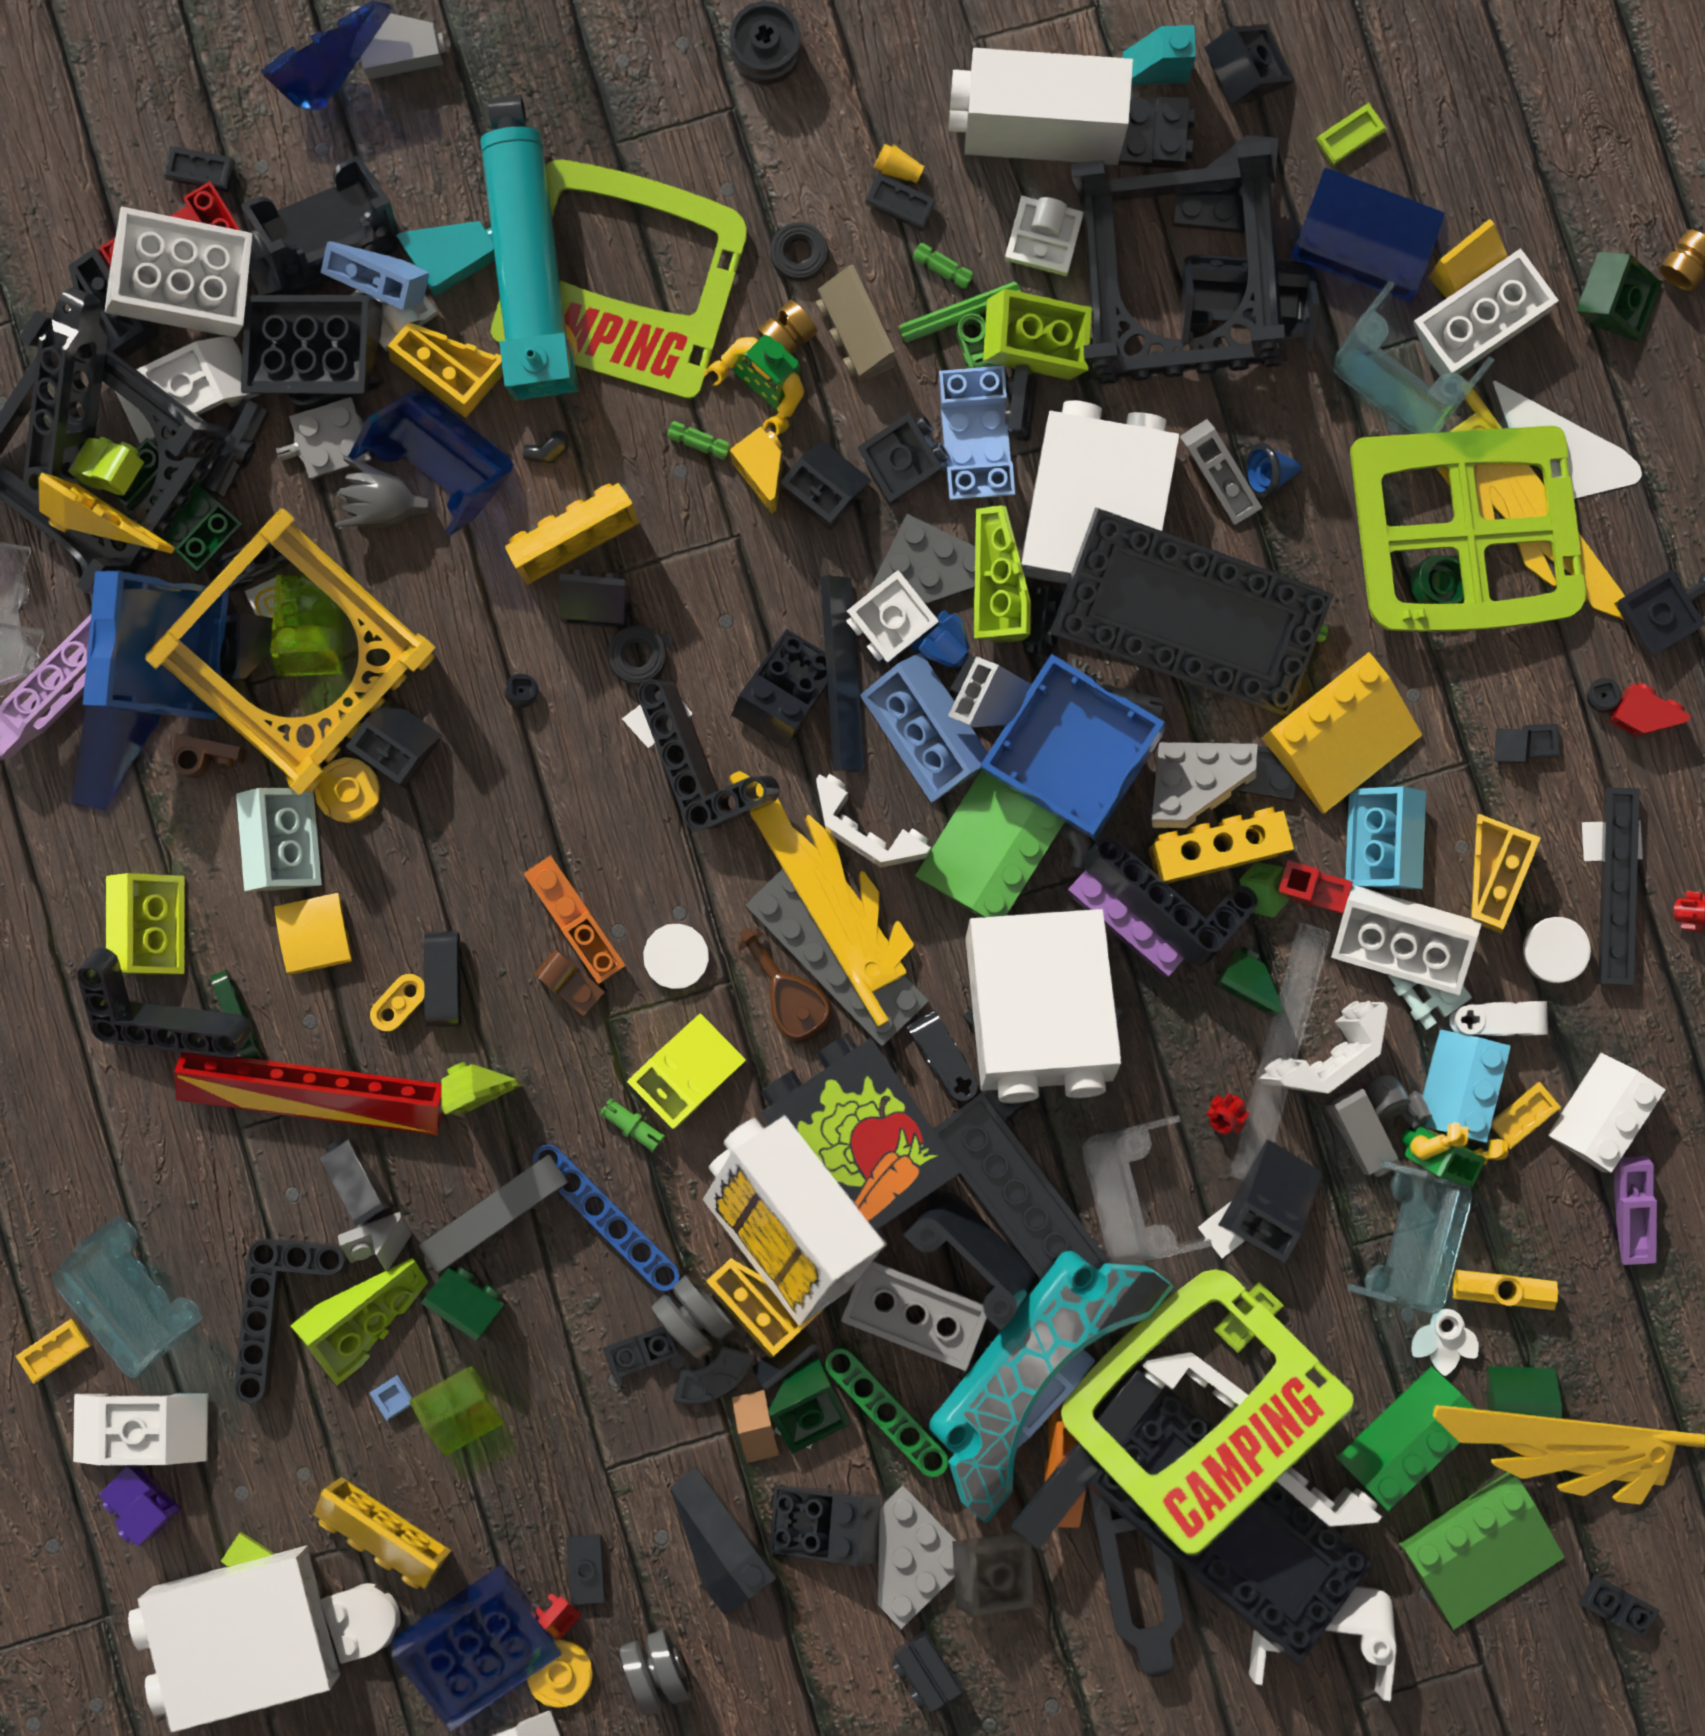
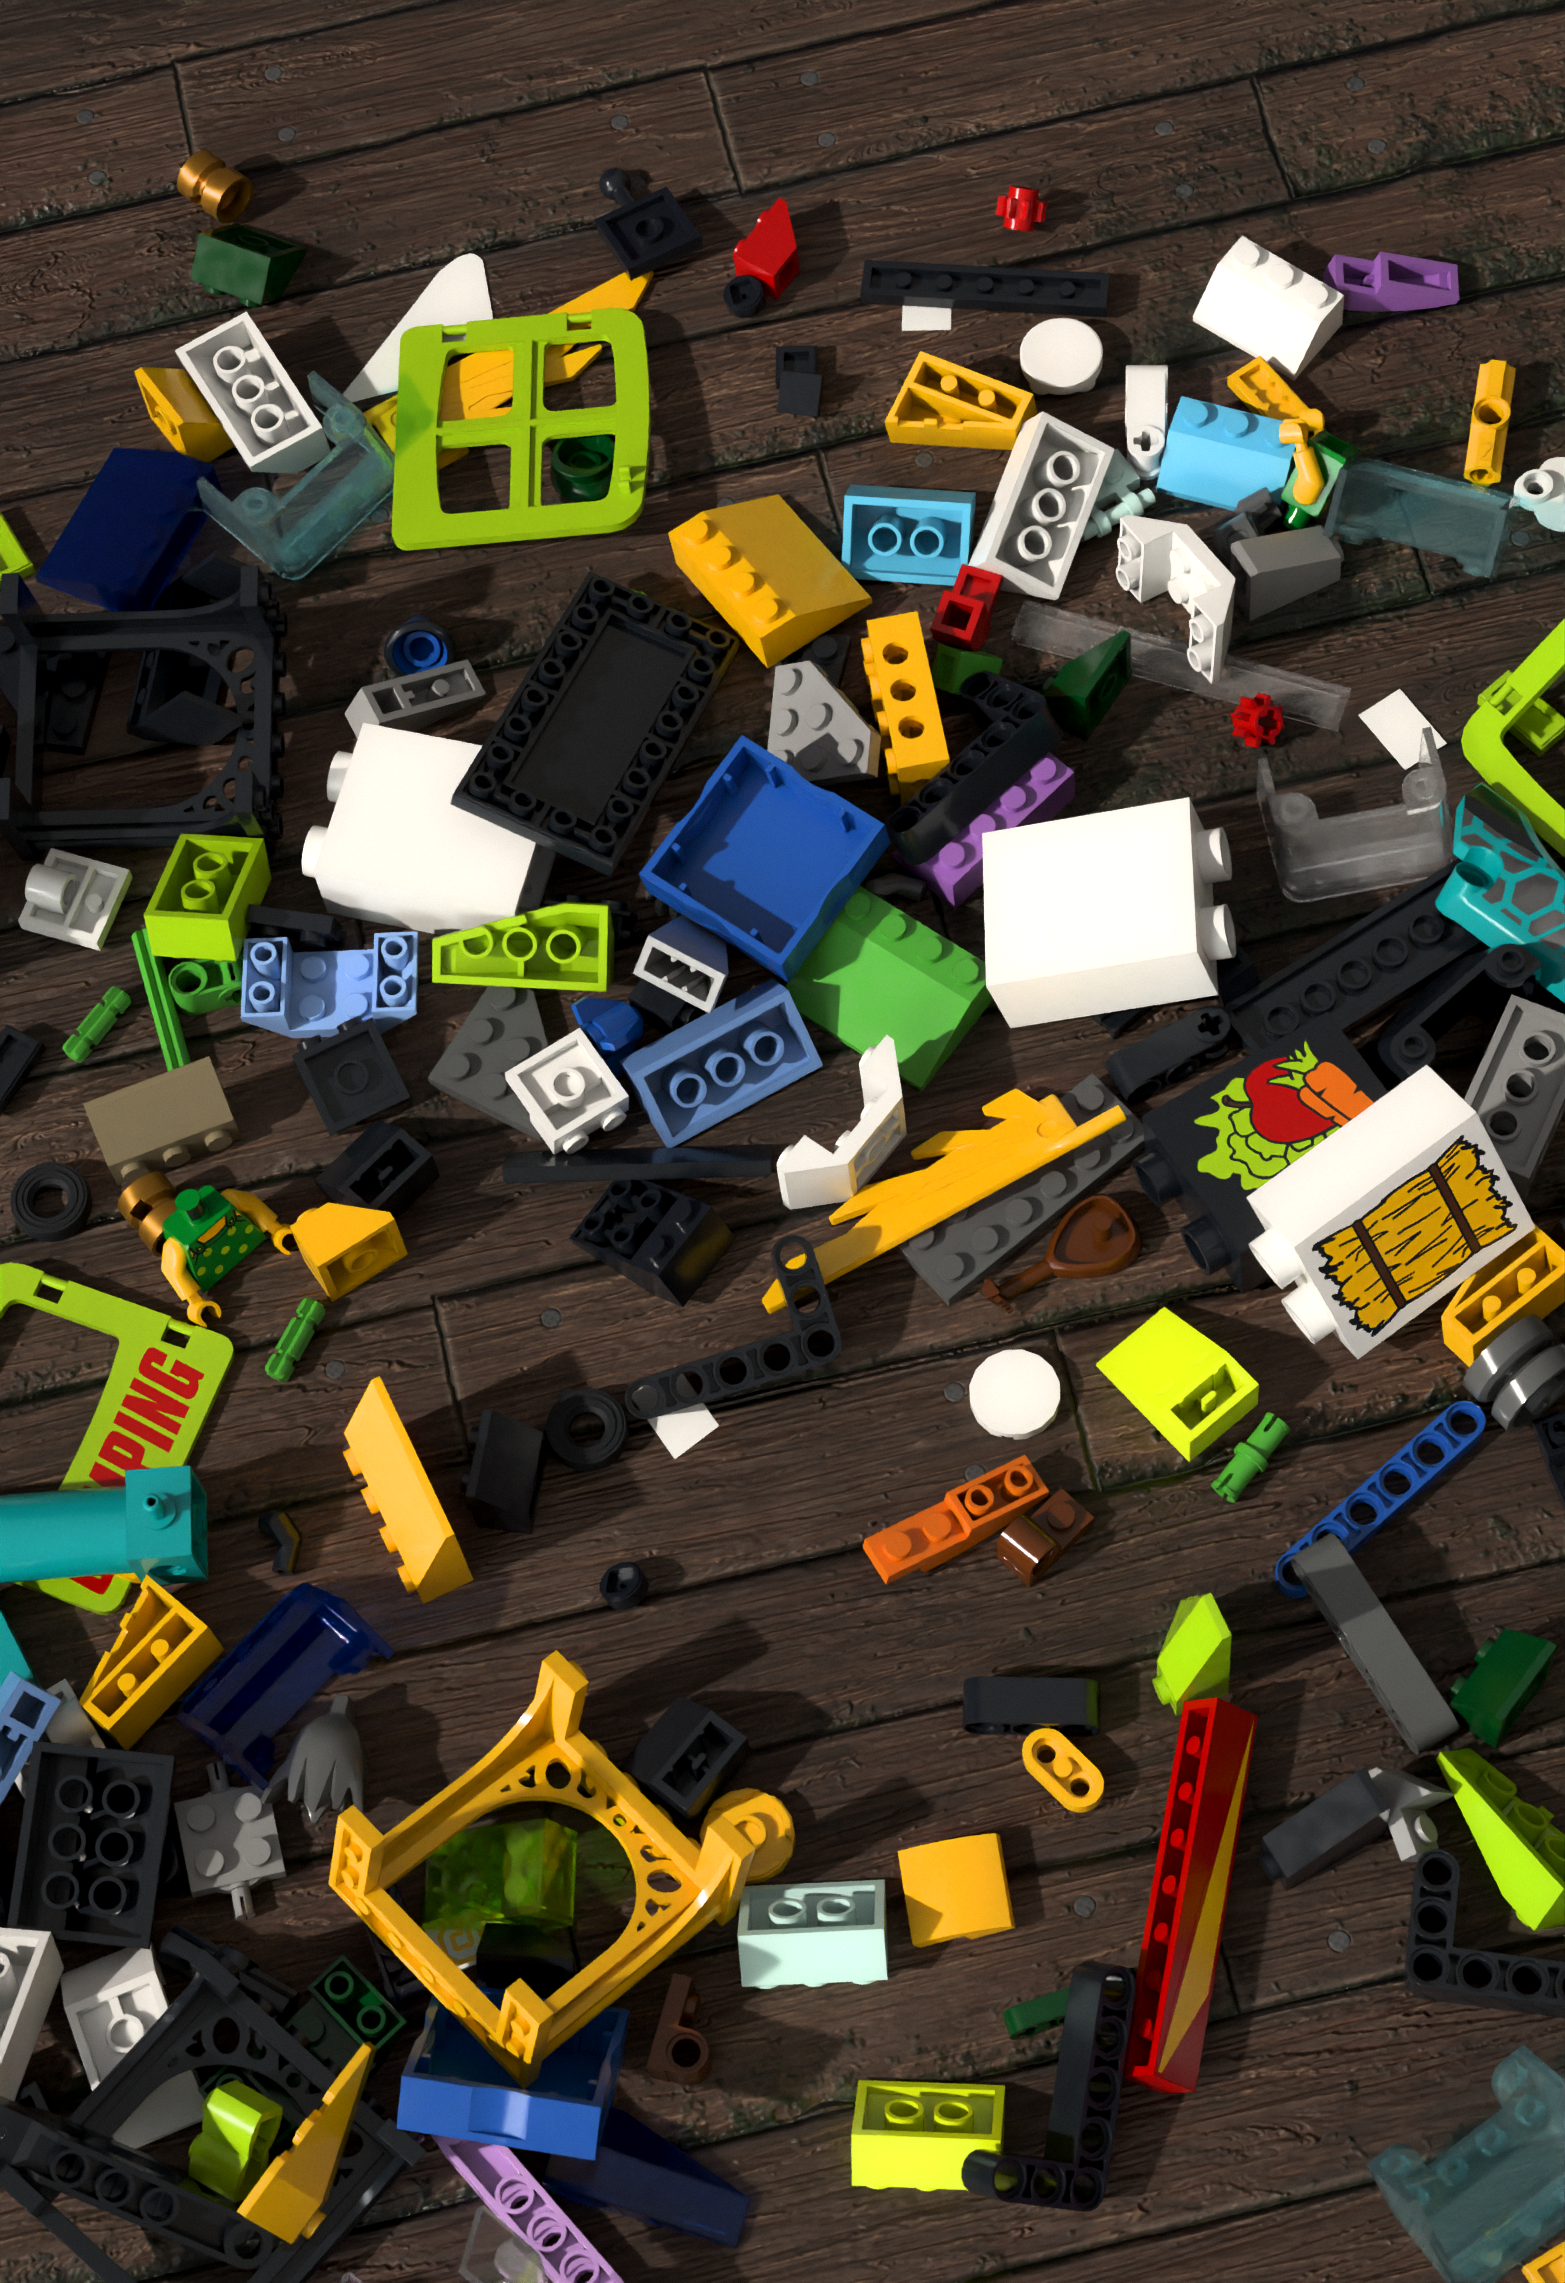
camera: 80 degrees left, 20 degrees down
black slope [1218,1139,1323,1263] -> none

